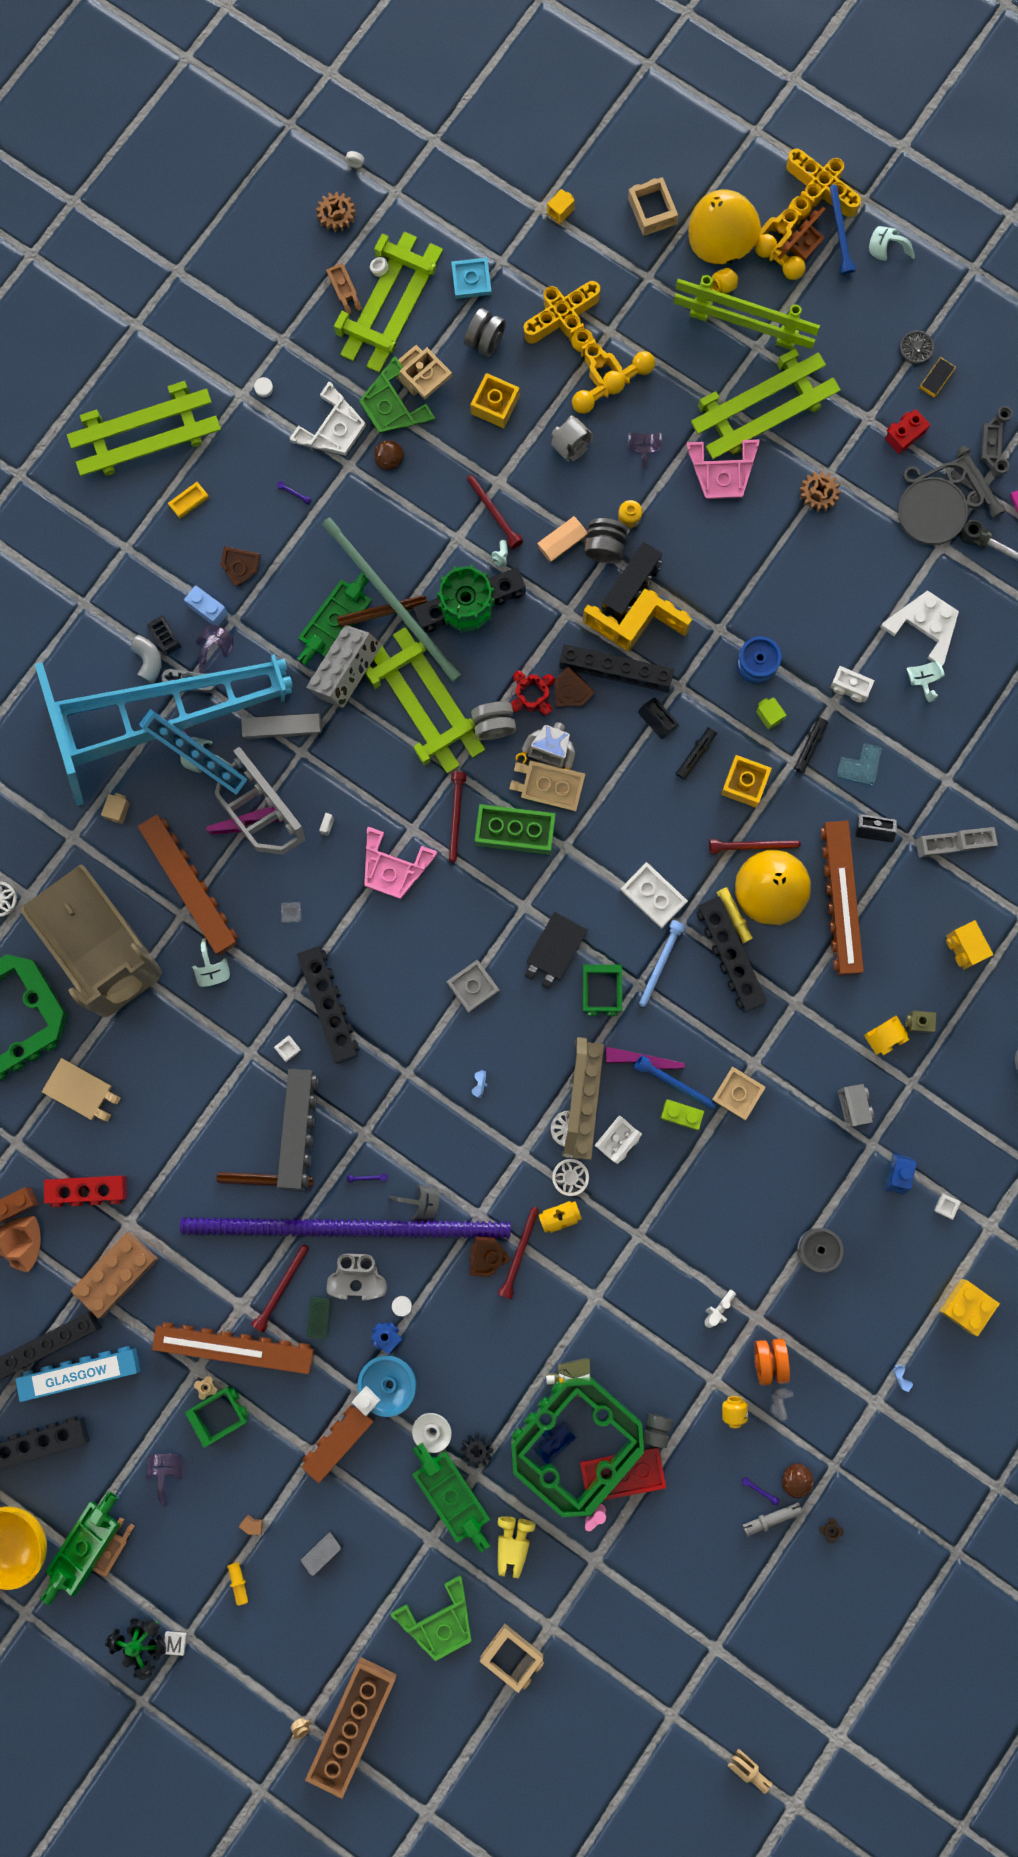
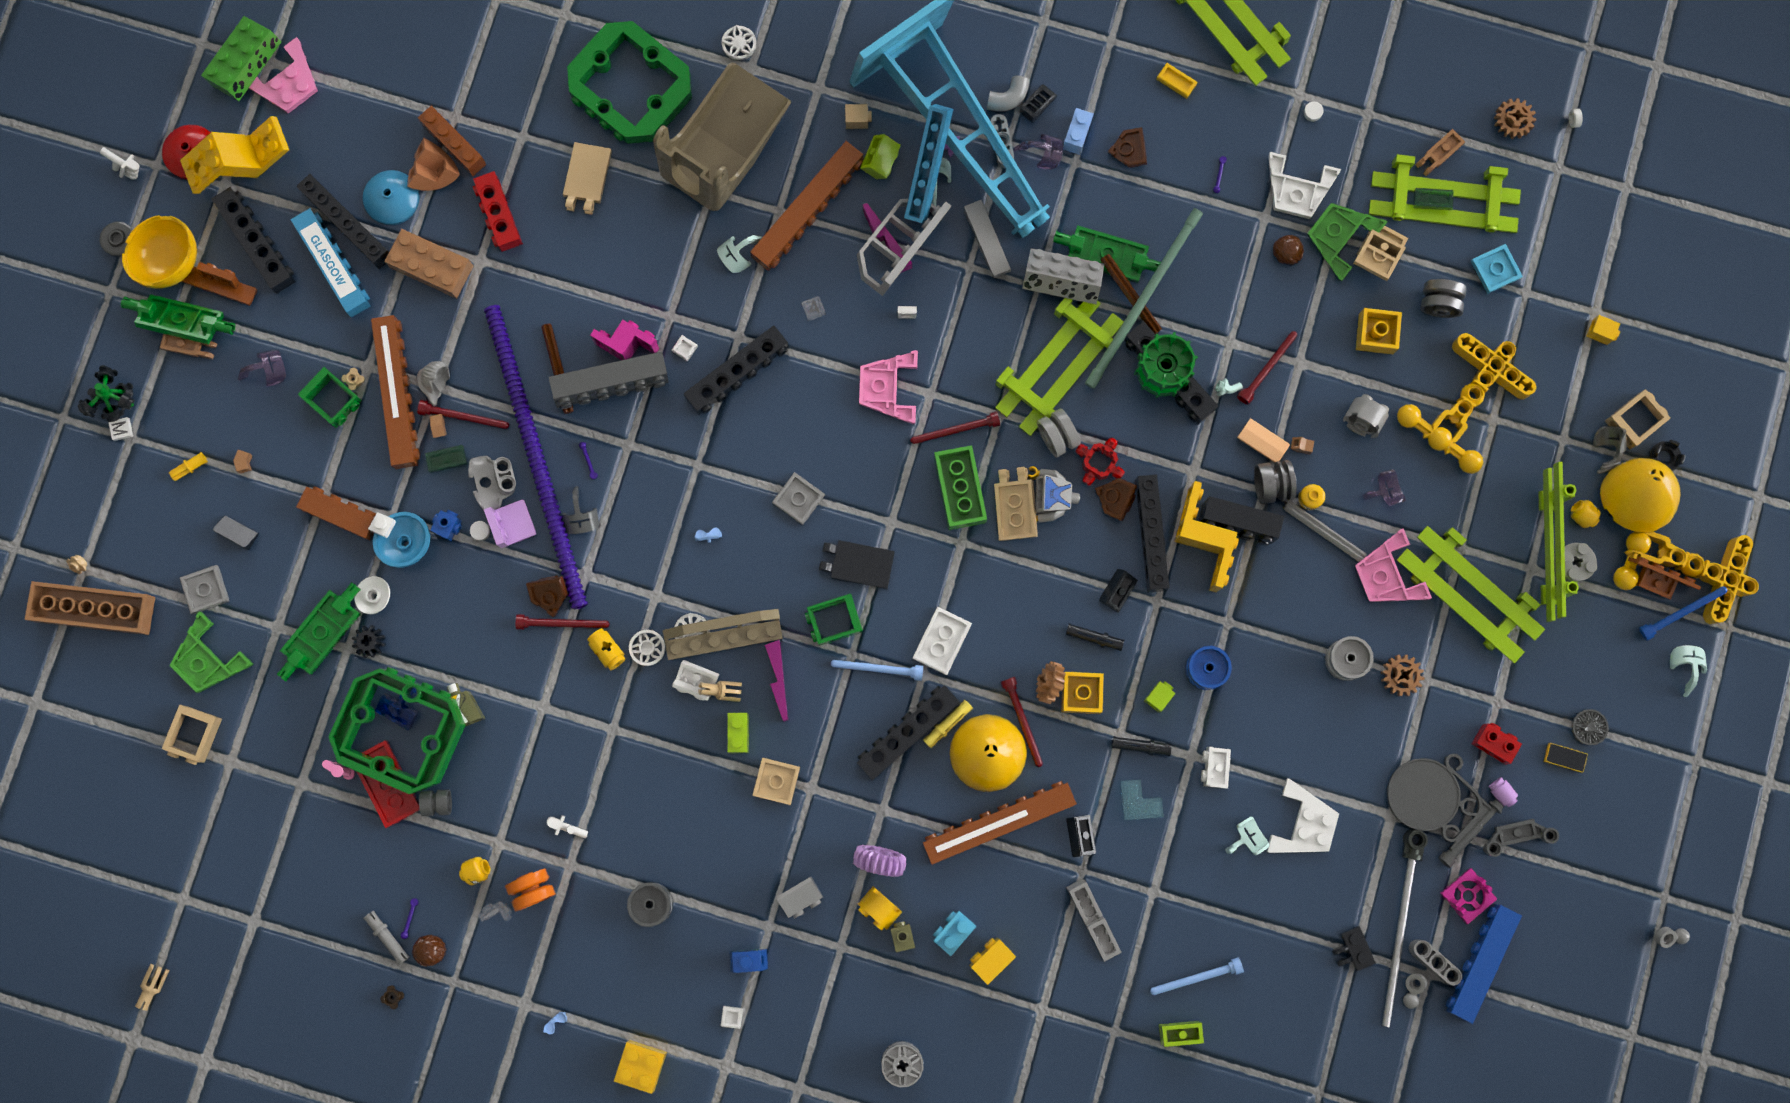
camera: 65 degrees right, 0 degrees up
white tile [370,257,389,277] -> none
light yellow piece [497,1517,536,1579] -> none
blue piece [634,1055,717,1109] -> none
none -> light grey tile [180,565,230,614]
none -> dark orange bracket [181,262,257,306]
none -> dark azure dish [363,170,420,225]
none -> light grey hair [416,361,450,406]
none -> medium nougat piece [430,414,447,438]
none -> lavender bracket [484,500,537,548]
none -> dark pink bracket [590,320,659,360]
none -> tan arm [698,681,742,702]
none -> lavender gear [853,845,906,877]
none -> lime brick [860,134,901,179]
none -> medium azure bracket [933,910,976,956]
none -> medium nougat gear [1036,661,1066,704]
none -> light grey axle [1284,501,1367,562]
none -> medium nougat piece [1291,437,1314,454]
none -> light grey wheel [1325,636,1373,681]
none -> clear green plate [1414,188,1453,210]
none -> lavender brick [1489,777,1518,807]
none -> light grey brick [1554,543,1597,583]
none -> dark grey helmet [1593,426,1627,474]
none -> black piece [1650,440,1686,471]

